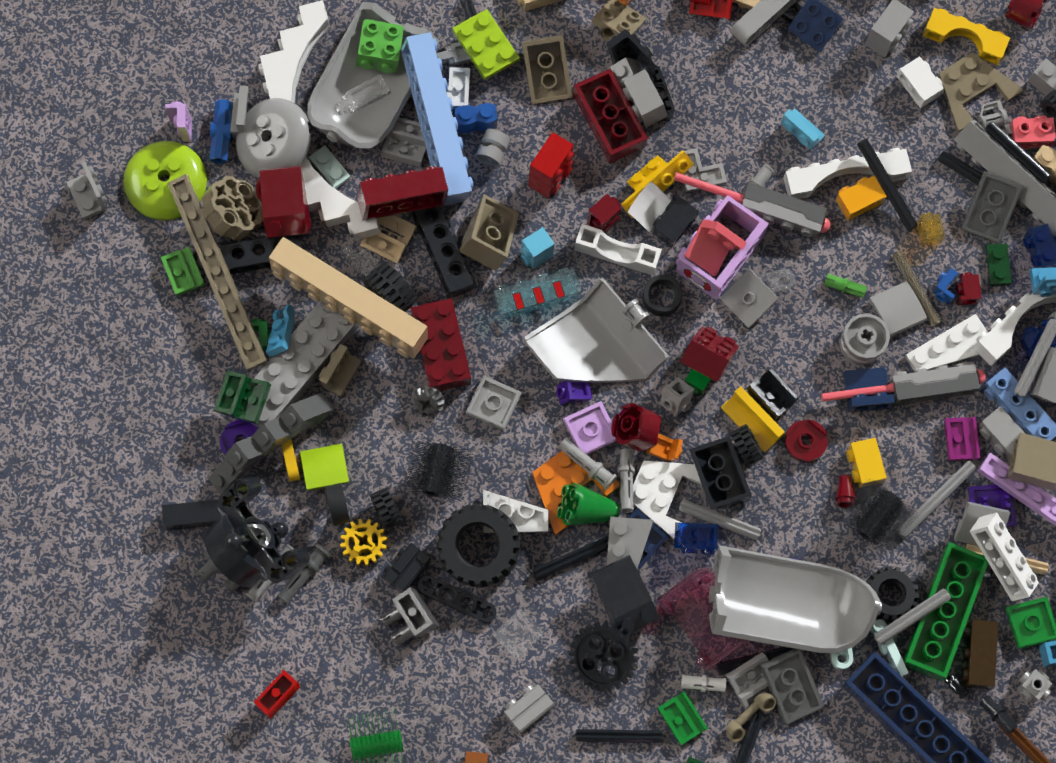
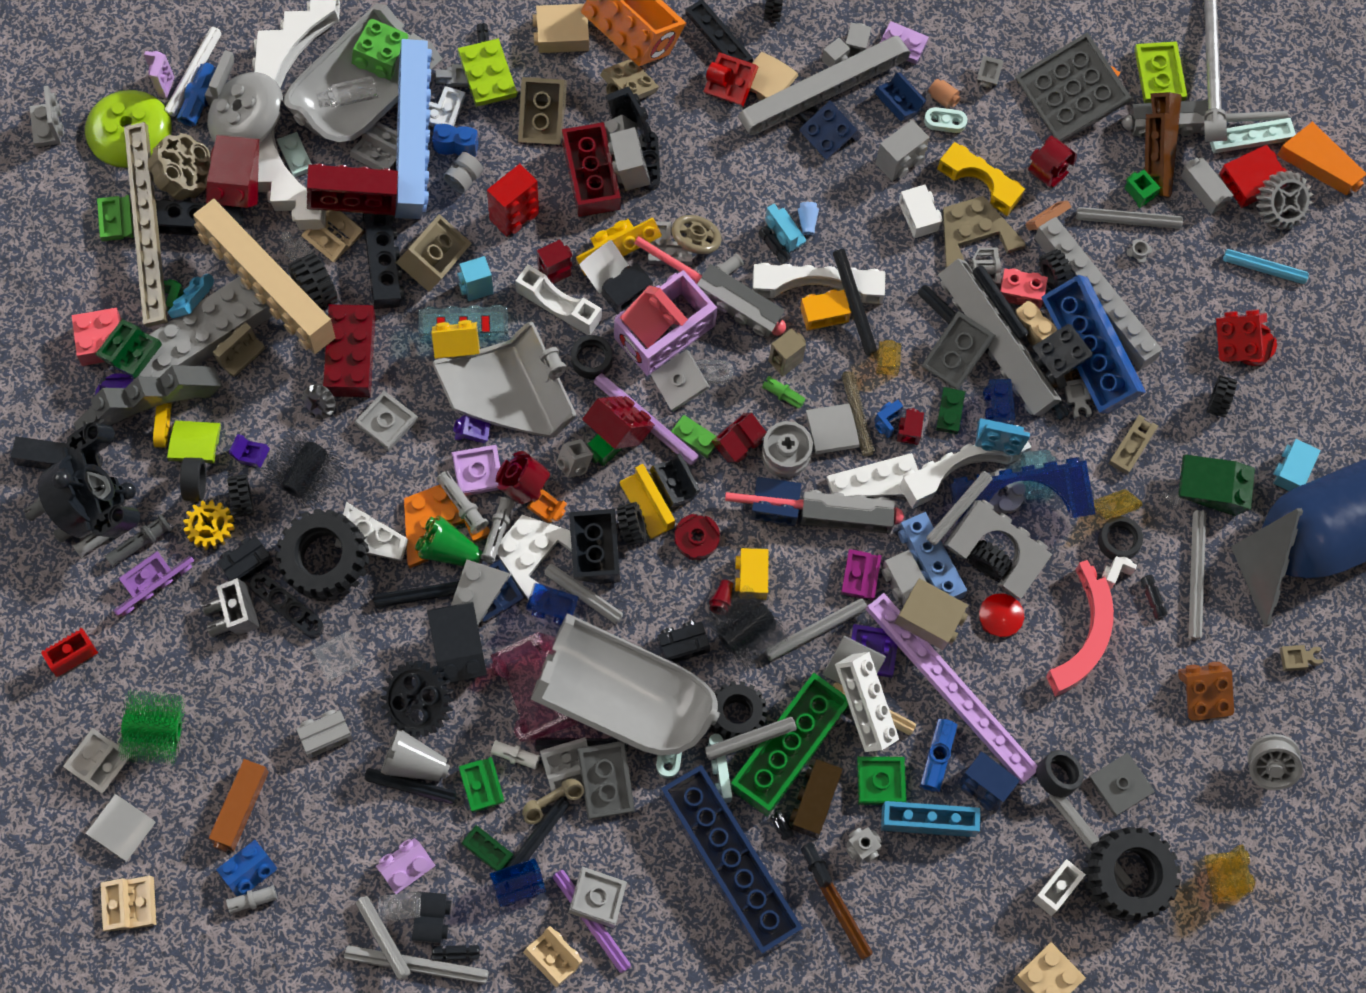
camera: 15 degrees right, 5 degrees down
none -> coral brick [72,308,122,366]
none -> medium lavender bracket [113,551,194,616]
none -> white axle [165,27,221,117]
none -> dark purple bracket [229,434,270,468]
none -> light grey cone [381,729,450,781]
none -> yellow brick [431,320,480,359]
none -> lavender axle [594,374,699,465]
none -> black brick [657,621,710,663]
none -> dark tan plate [671,215,722,254]
none -> bright green plate [671,415,716,458]
none -> dark red brick [712,413,767,463]
none -> black axle [759,226,791,264]
none -> dark tan brick [768,328,806,377]
none -> light blue cone [798,202,819,235]
none -> nougat tile [1025,201,1071,231]

